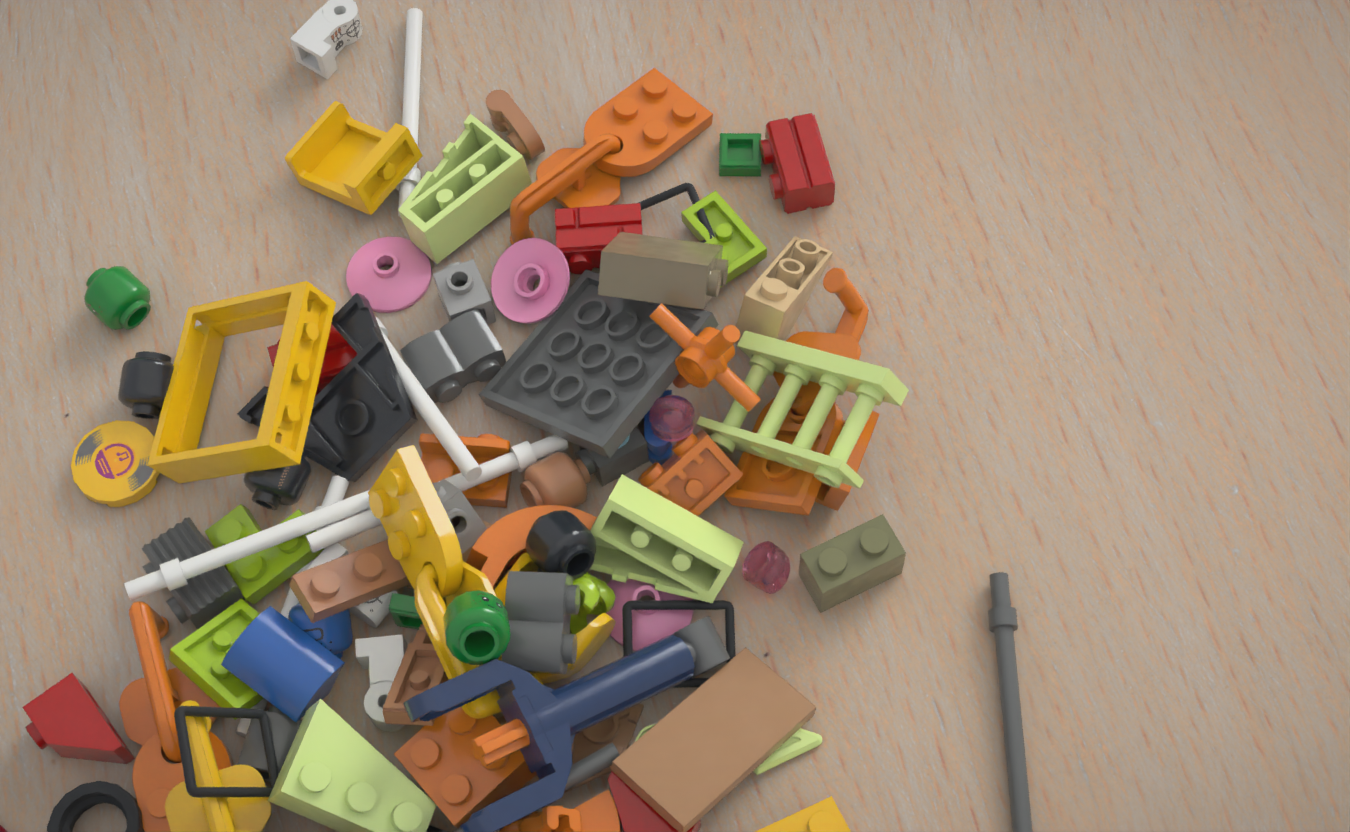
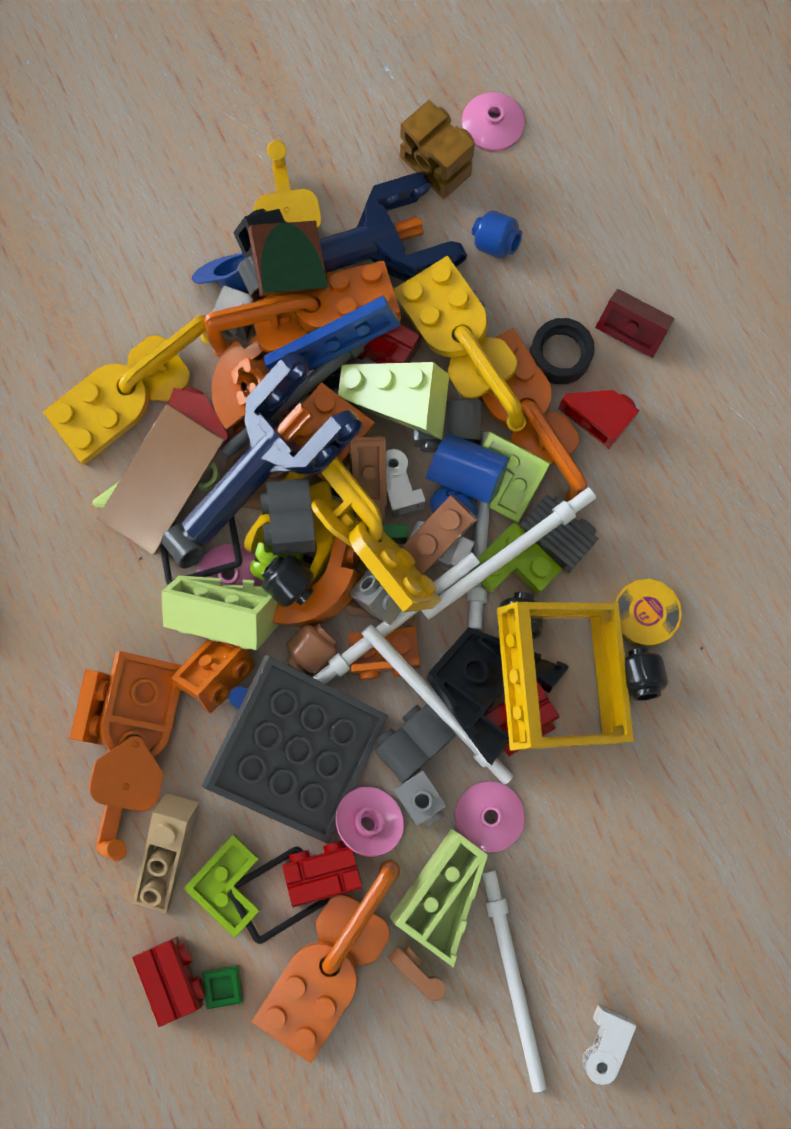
camera: 165 degrees right, 15 degrees up
green head [84,266,151,330] -> none
black piece [174,706,279,798] -> none
yellow panel [285,101,423,215] -> none
green head [443,590,511,665] -> none
dark tan brick [598,232,728,310] -> none
orange bar [649,303,761,412] -> none
clear pink tile [649,395,695,441] -> none
yellowish green fence [696,331,909,489] -> none
clear pink tile [742,541,790,594] -> none
olive brick [799,514,906,613] -> none

